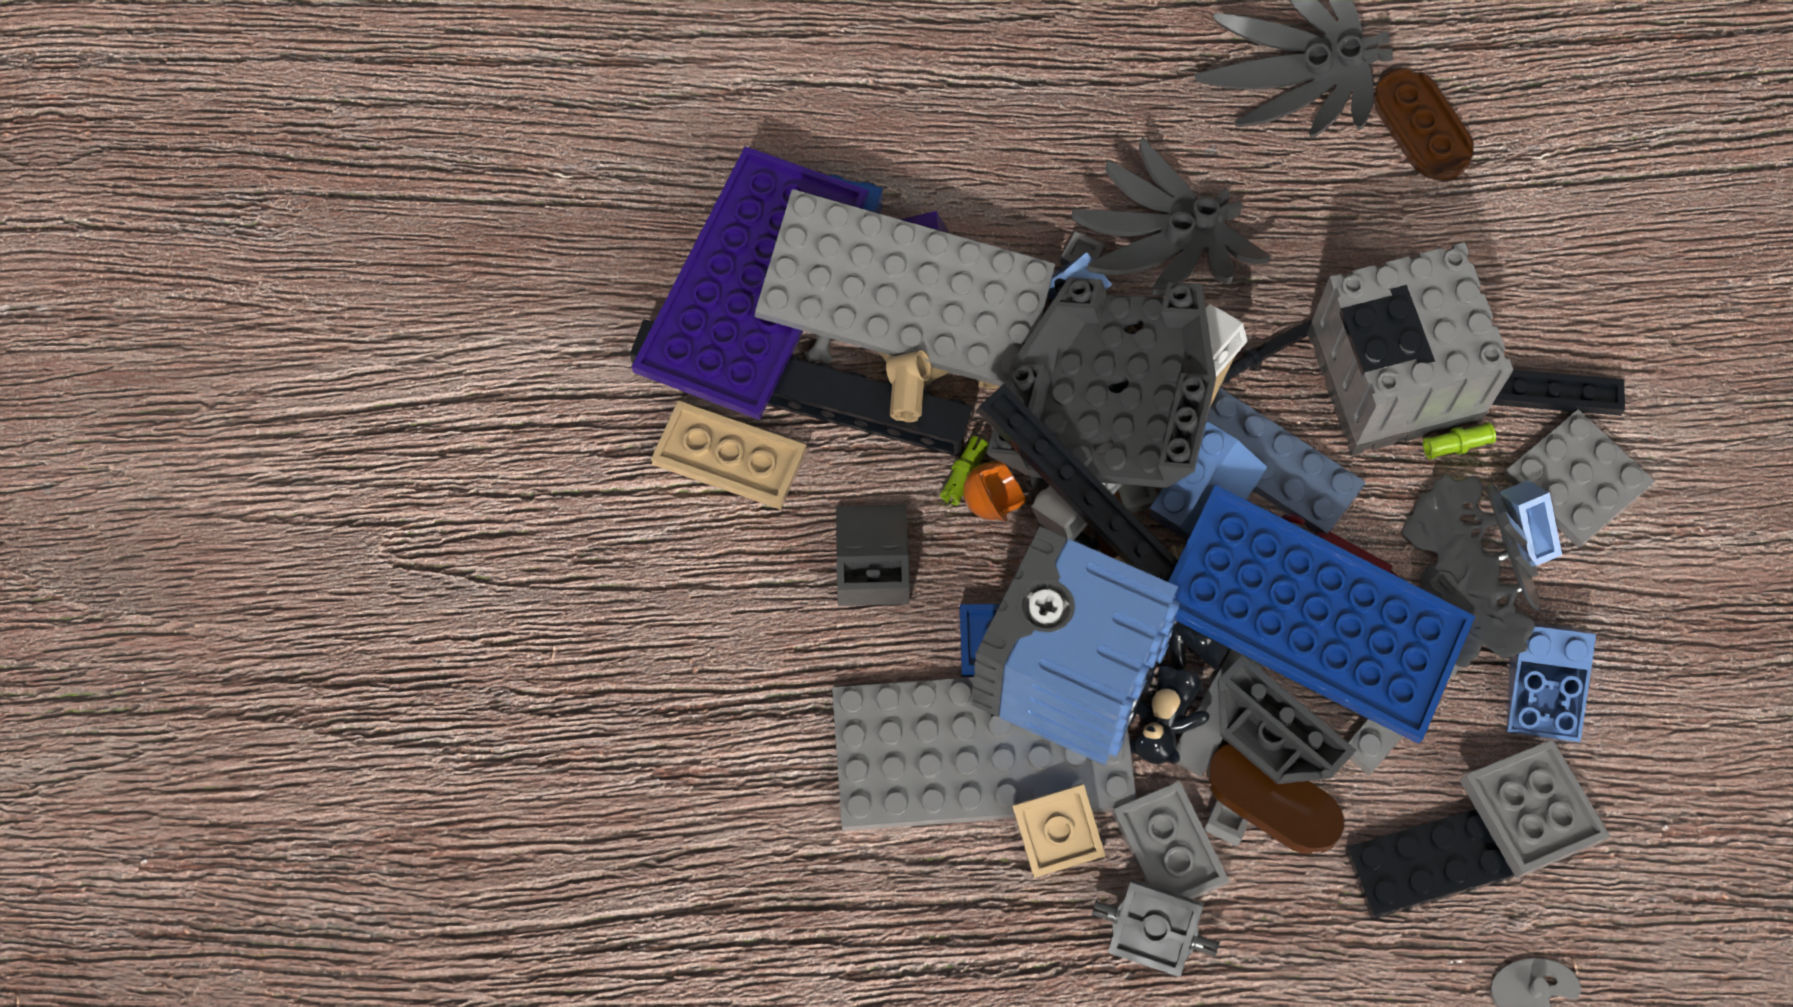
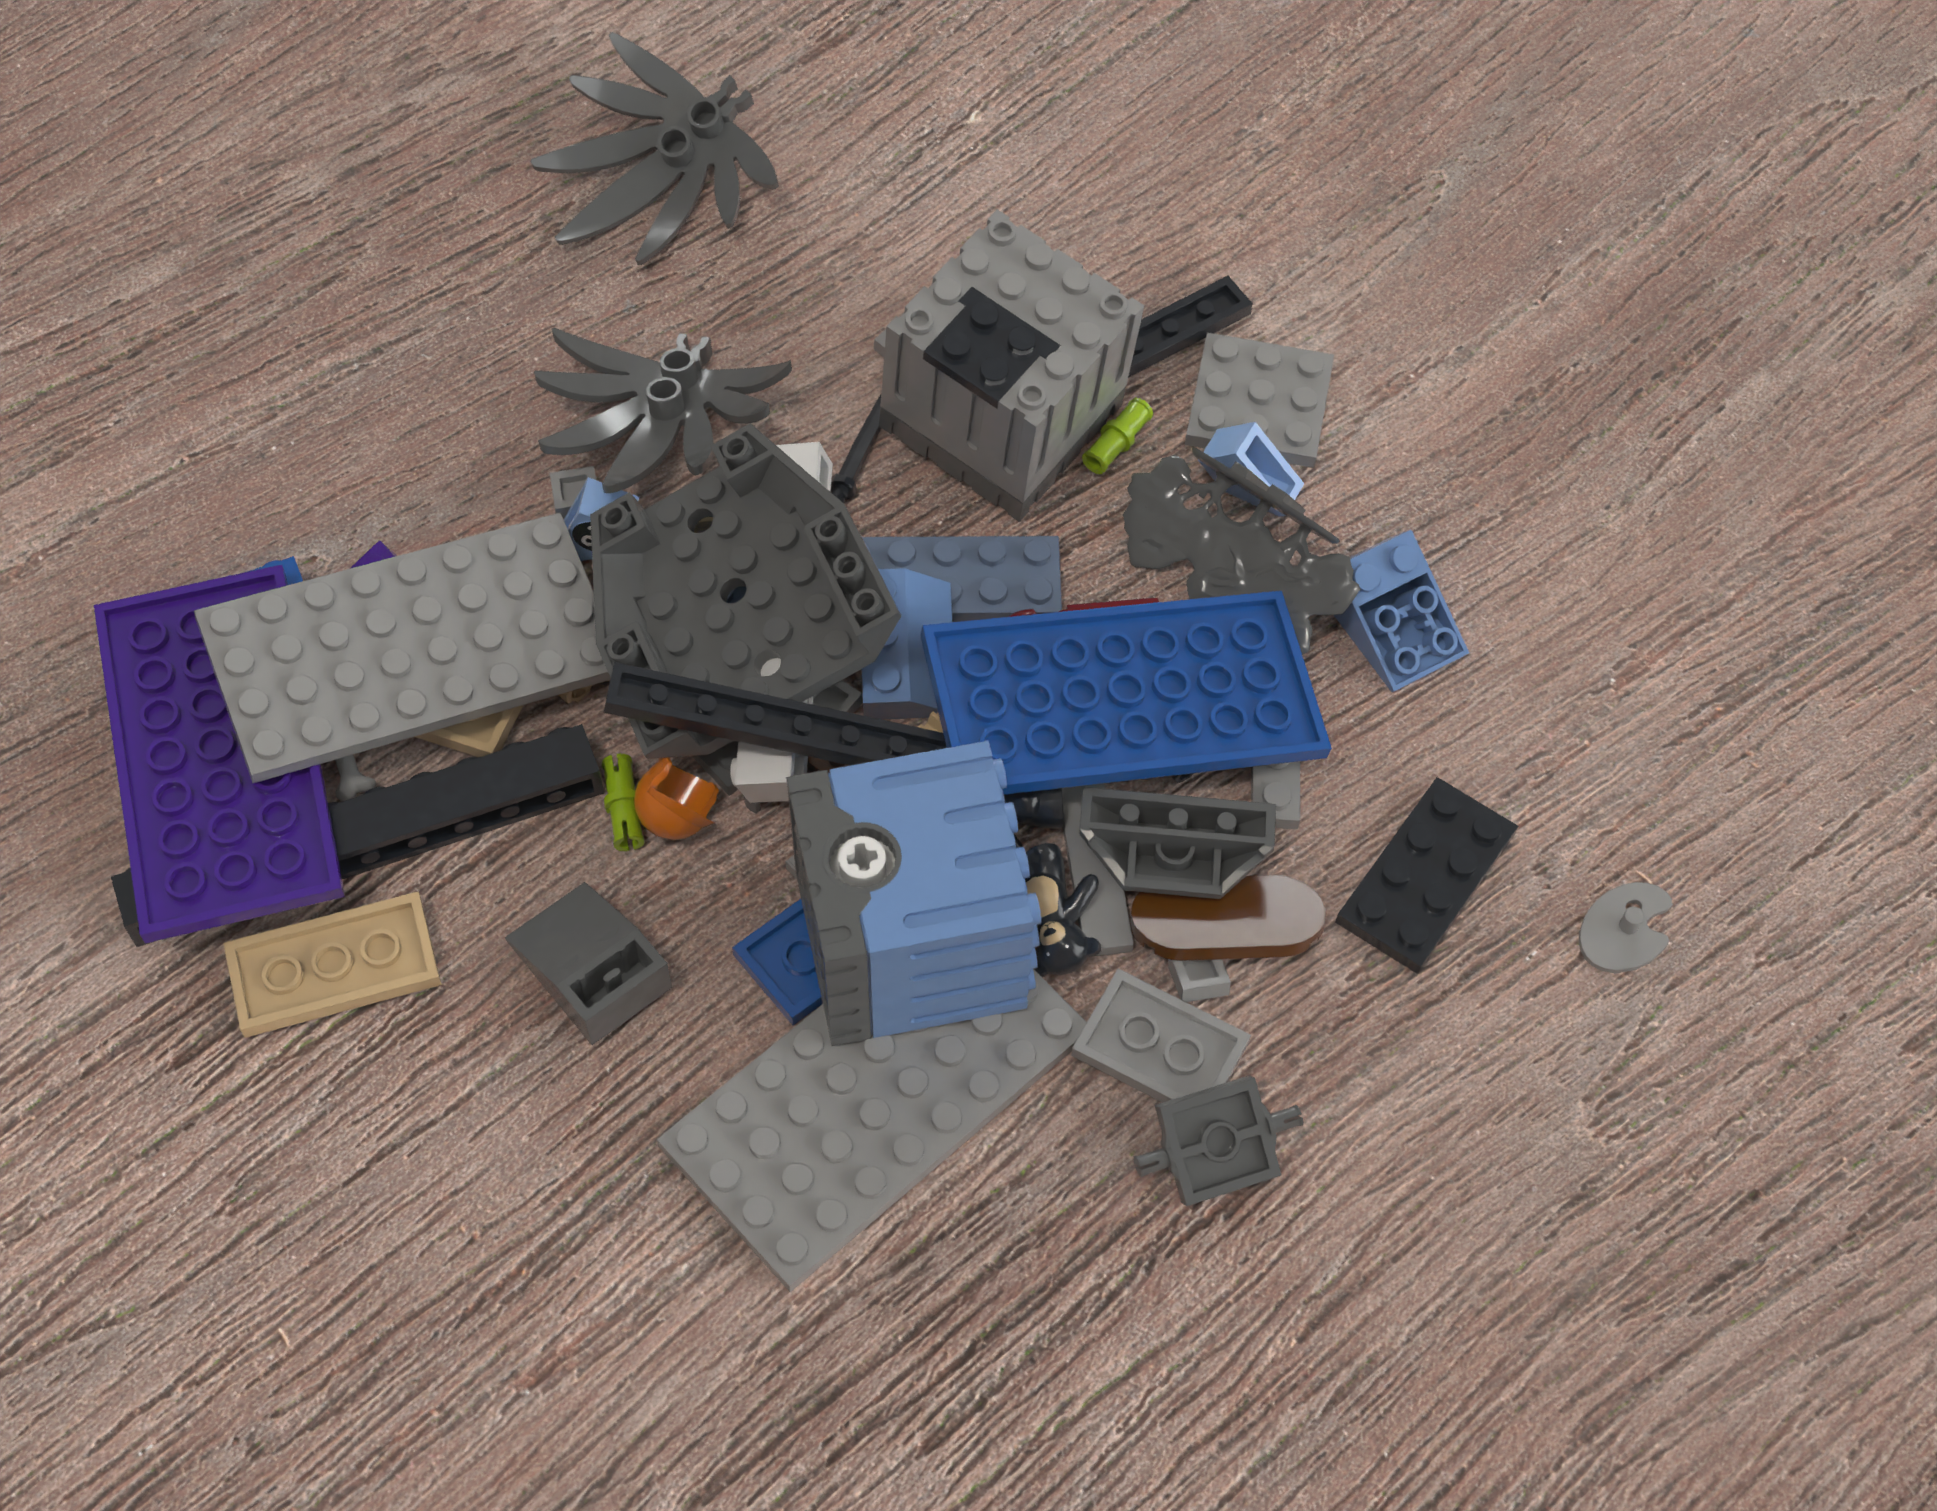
camera: 40 degrees left, 5 degrees down
tan piece [886,350,932,423] -> none
tan plate [1012,783,1105,878] -> none
reddish brown tile [1373,68,1474,180] -> none
light grey plate [1460,740,1610,879] -> none

